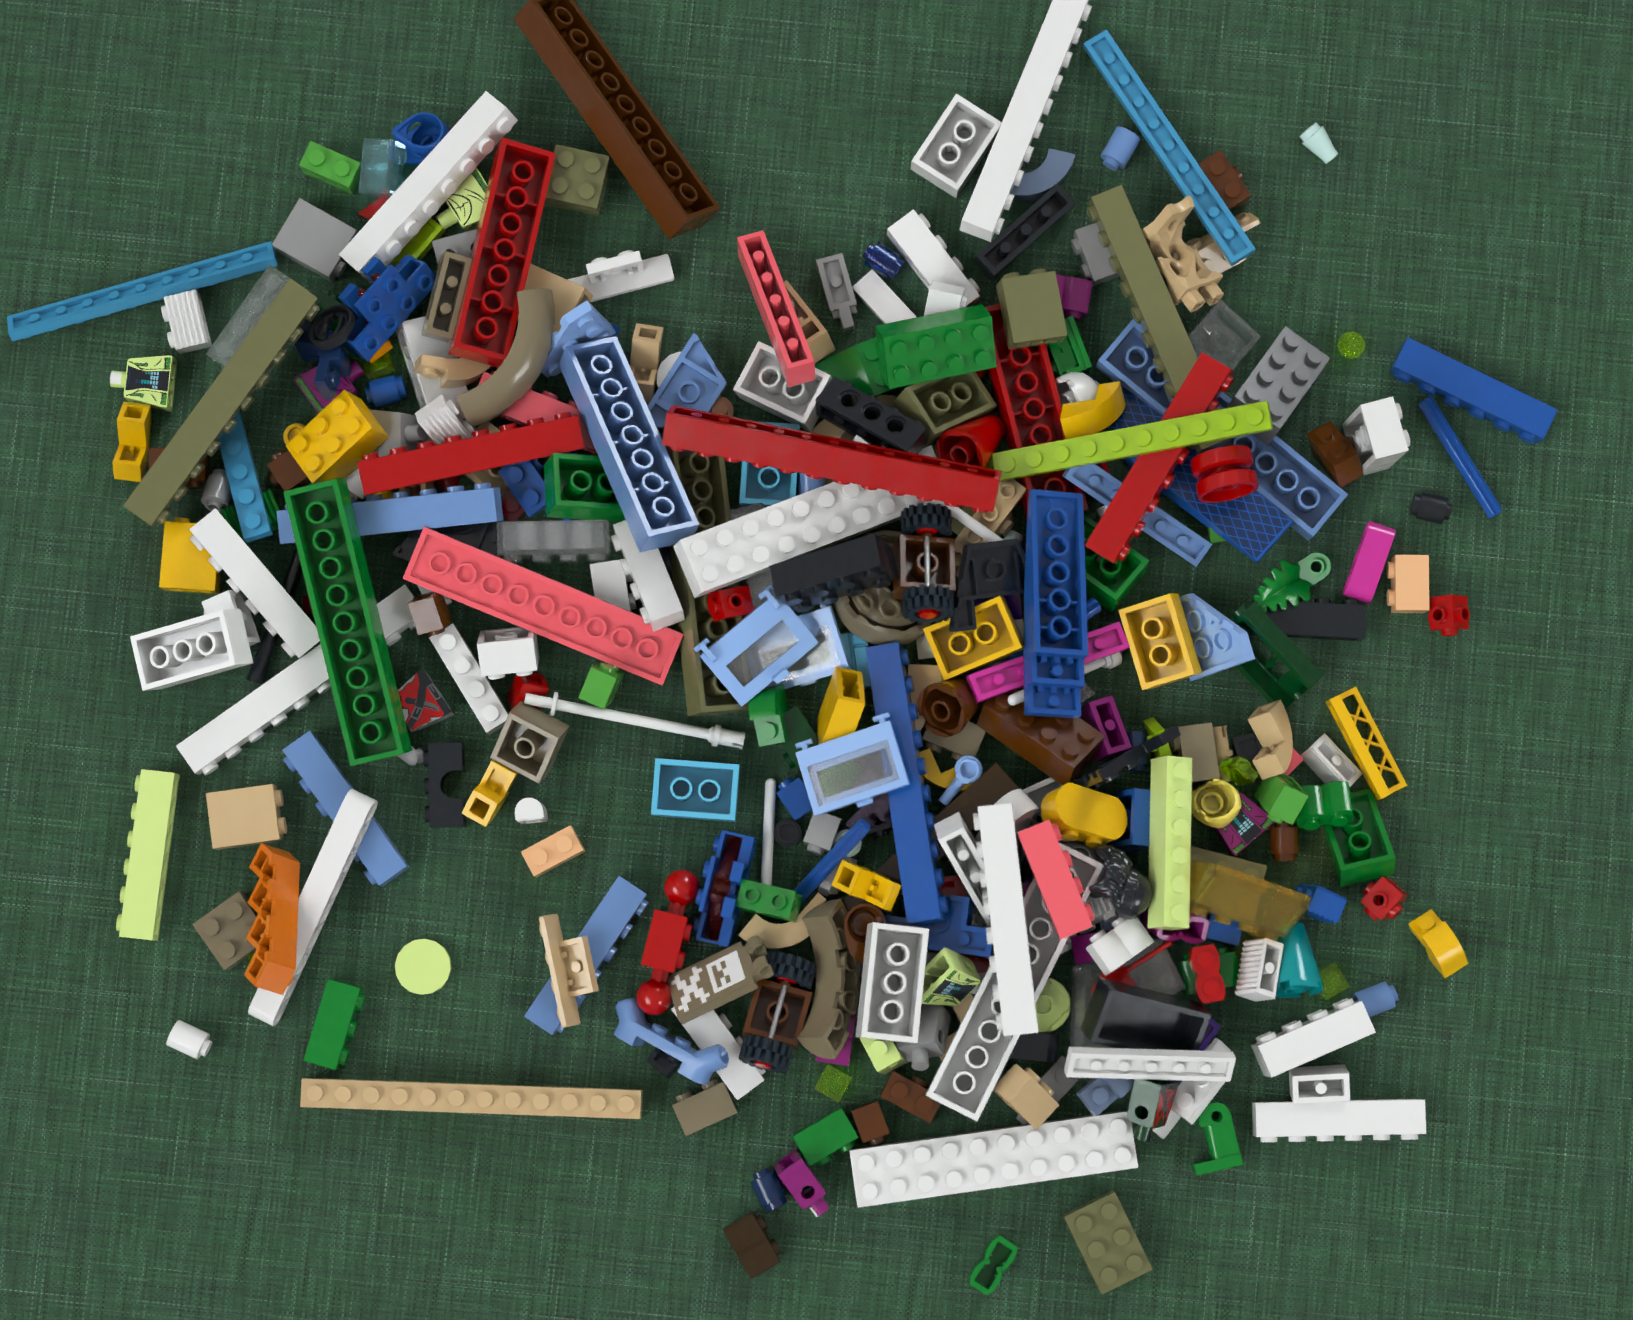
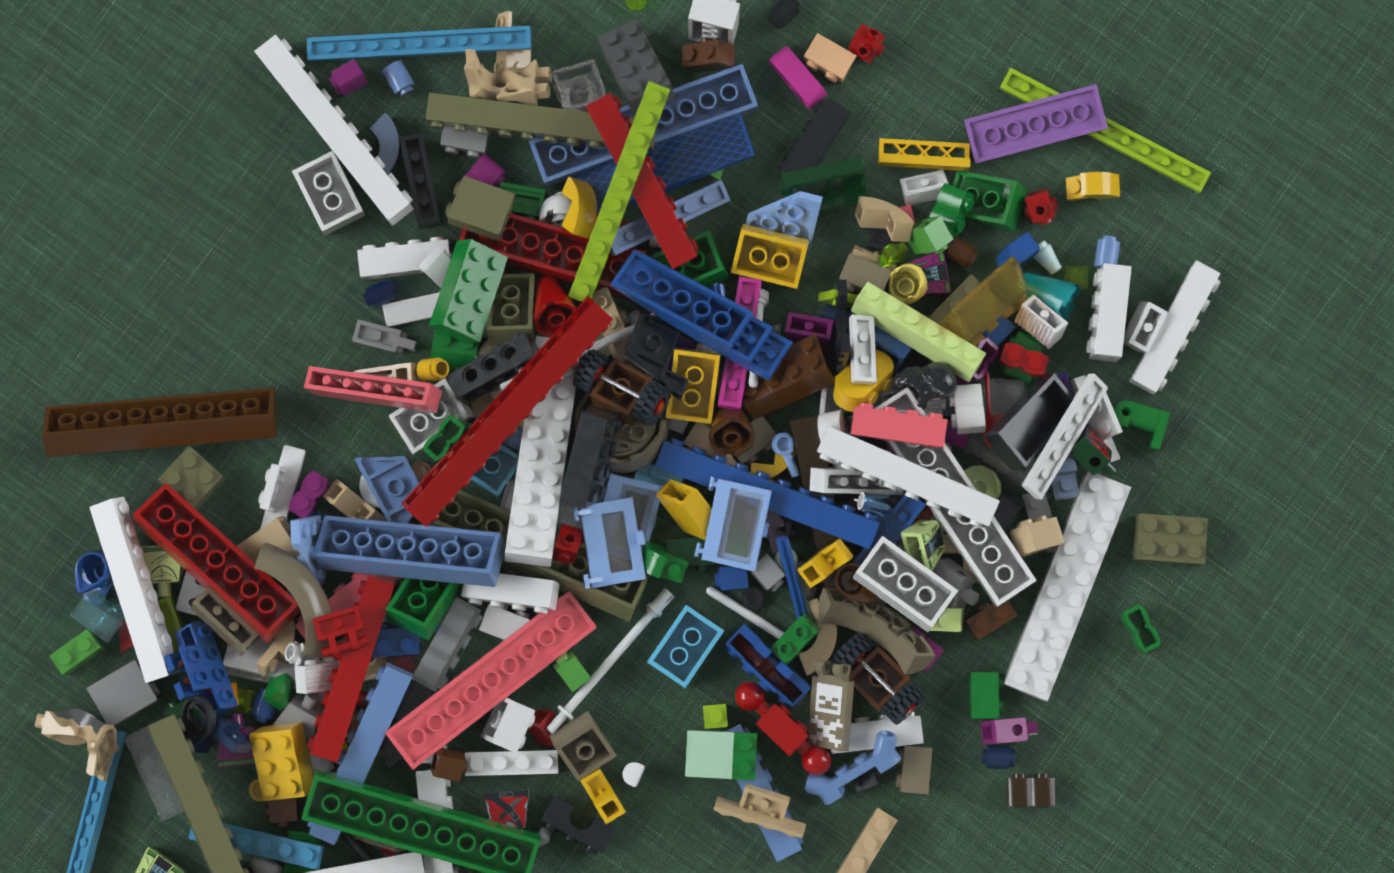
camera: 60 degrees left, 0 degrees up
white brick [161,290,212,354] -> none
light nougat brick [521,825,586,878] -> none
clear neon green plate [814,1064,852,1103] -> none
reddish brown brick [851,1101,889,1146] -> none
red wheel [1190,445,1259,503] -> none
reddish brown brick [1198,150,1251,213] -> none
green plant [1253,552,1332,612] -> none
none -> tan hips [35,709,119,781]
none -> green brick [263,673,294,711]
none -> white plate [285,641,305,666]
none -> magenta brick [289,471,330,518]
none -> red plate [312,606,368,658]
none -> magenta brick [329,59,368,97]
none -> yellow brick [416,358,449,382]
none -> green brick [423,413,469,461]
none -> slope [685,730,757,780]
none -> lime brick [703,704,728,729]
none -> white plate [849,314,877,385]
none -> flat silver piece [854,492,890,518]
none -> medium lavender plate [964,84,1108,164]
none -> lime plate [999,67,1211,194]
none -> light aqua cone [1033,240,1062,275]

